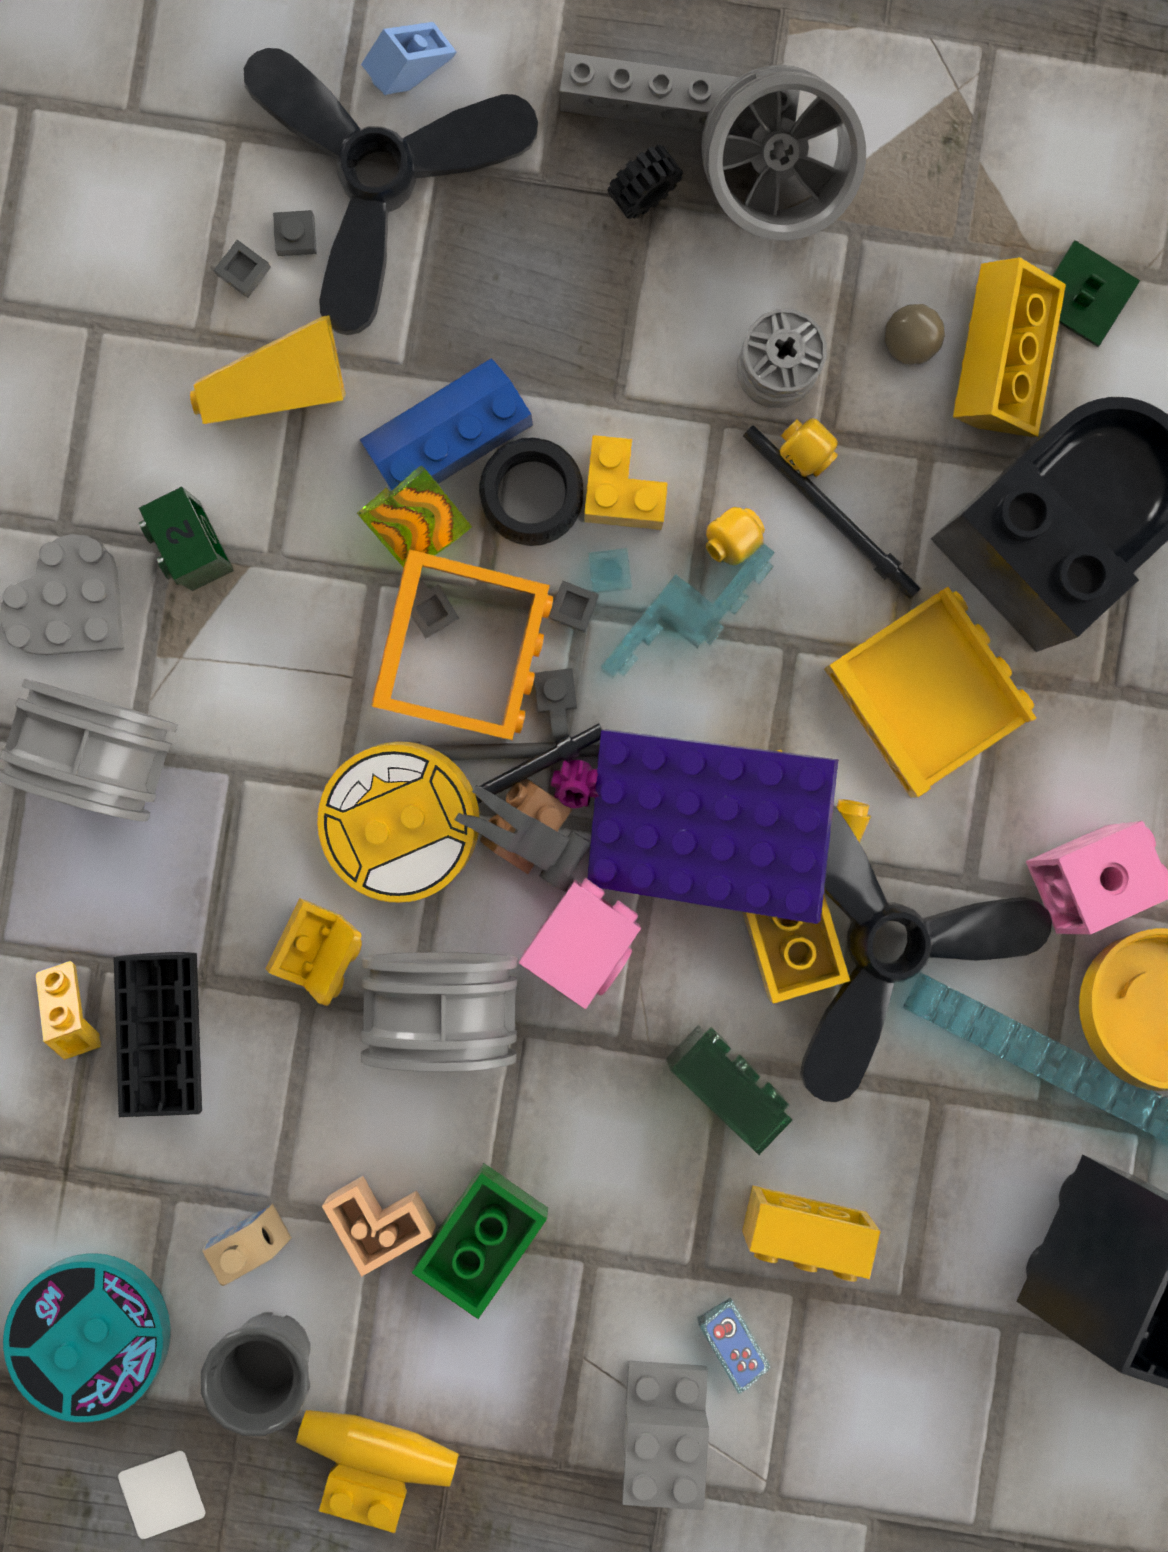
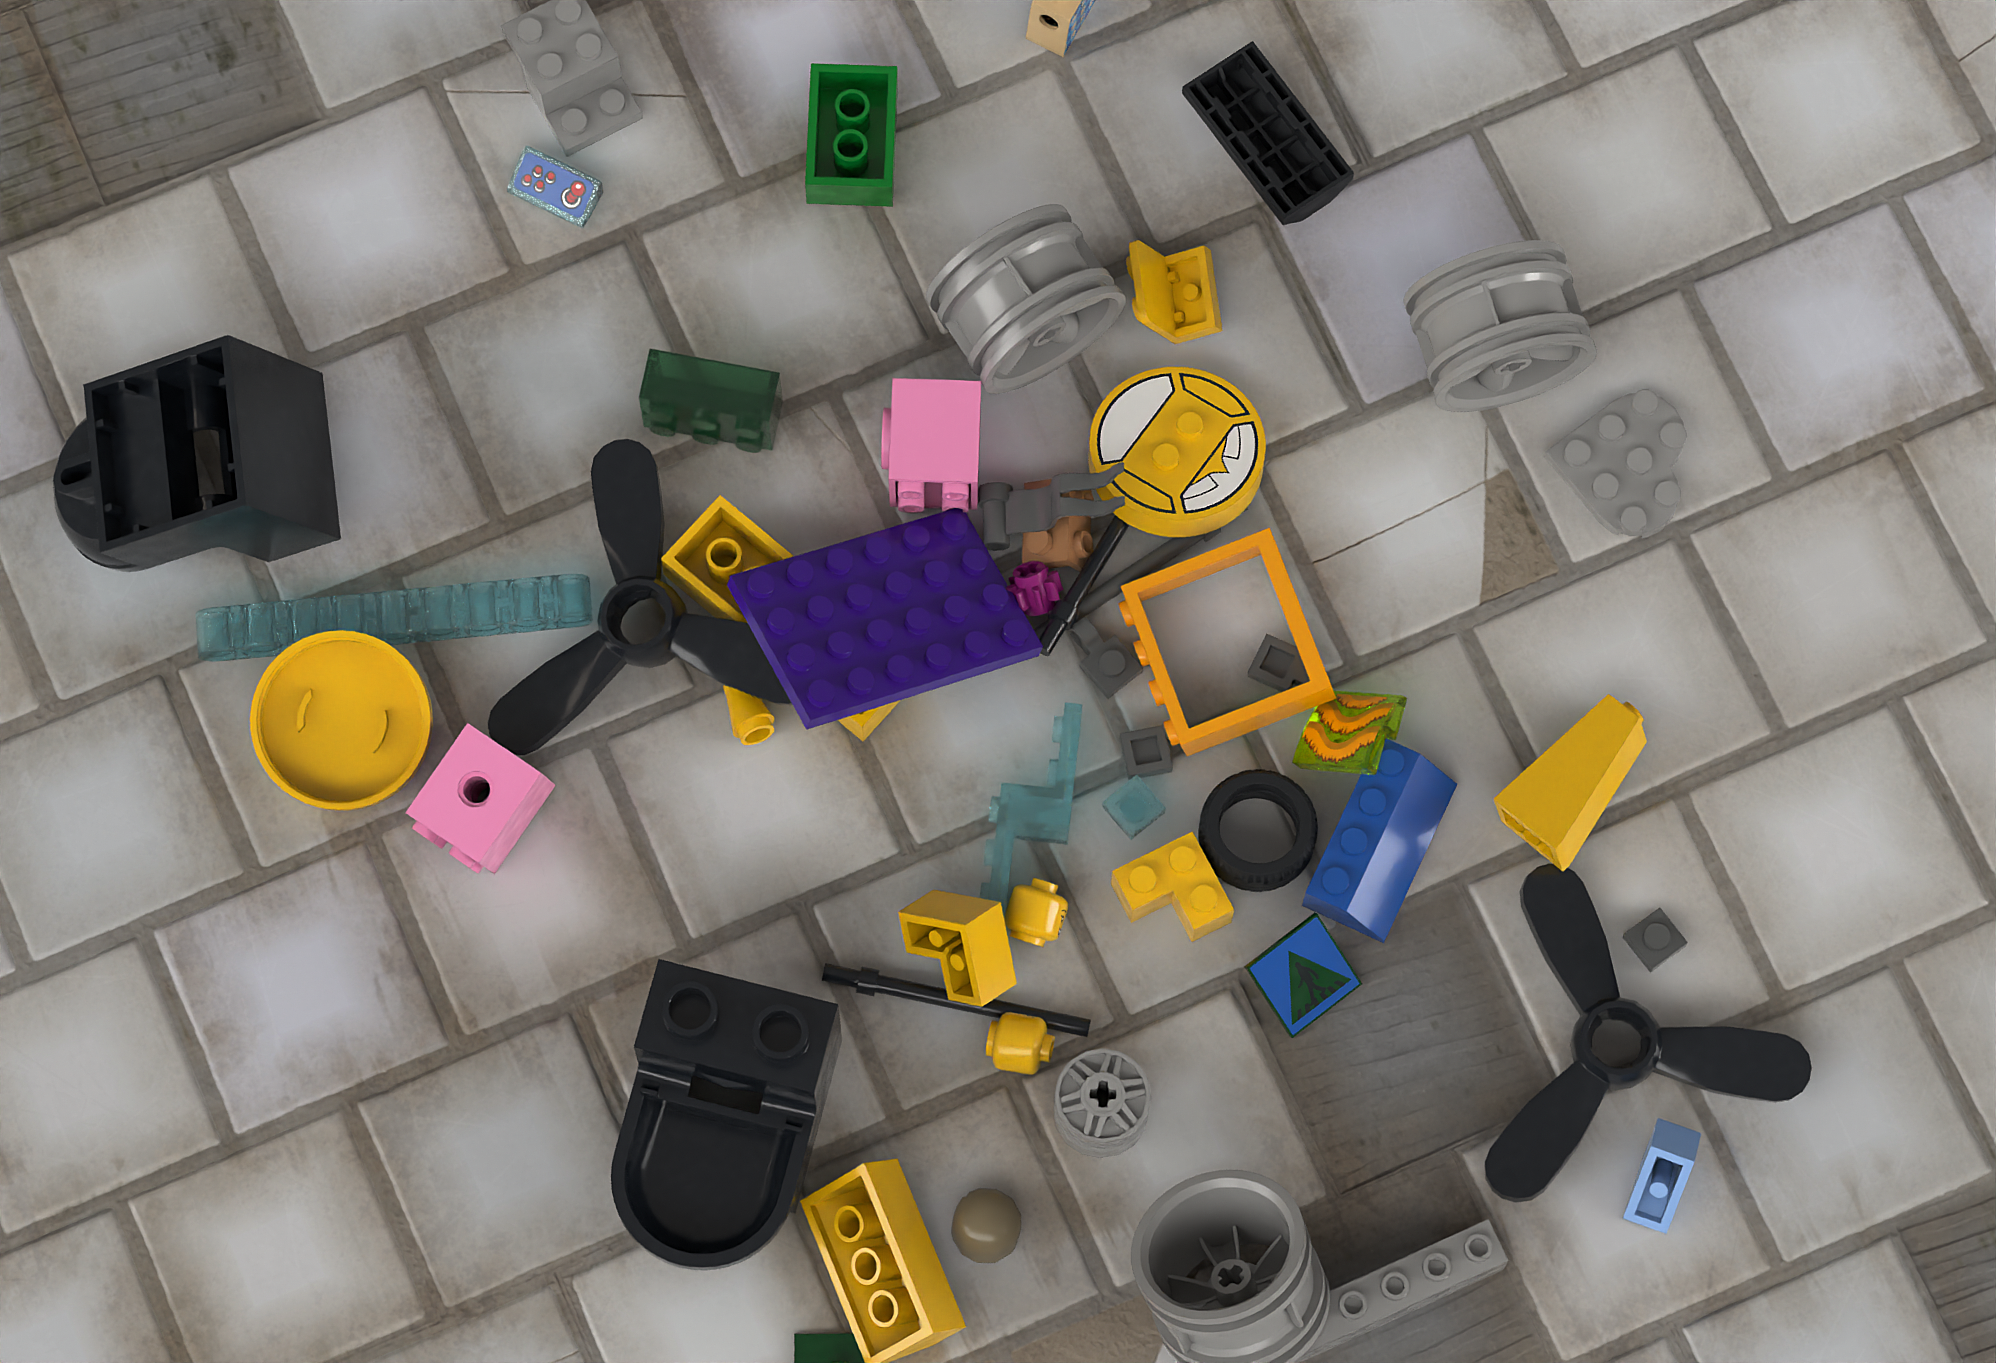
camera: 150 degrees right, 15 degrees down
yellow bracket [36,961,101,1060] -> none
dark green brick [138,486,234,591] -> none
dark grey plate [213,240,271,298] -> none
light nougat brick [322,1176,436,1277] -> none
black tyre [607,145,683,219] -> none
yellow brick [742,1185,881,1282] -> none
yellow panel [824,586,1037,798] -> none
none -> yellow brick [898,889,1017,1007]
none -> piece [1244,912,1362,1038]

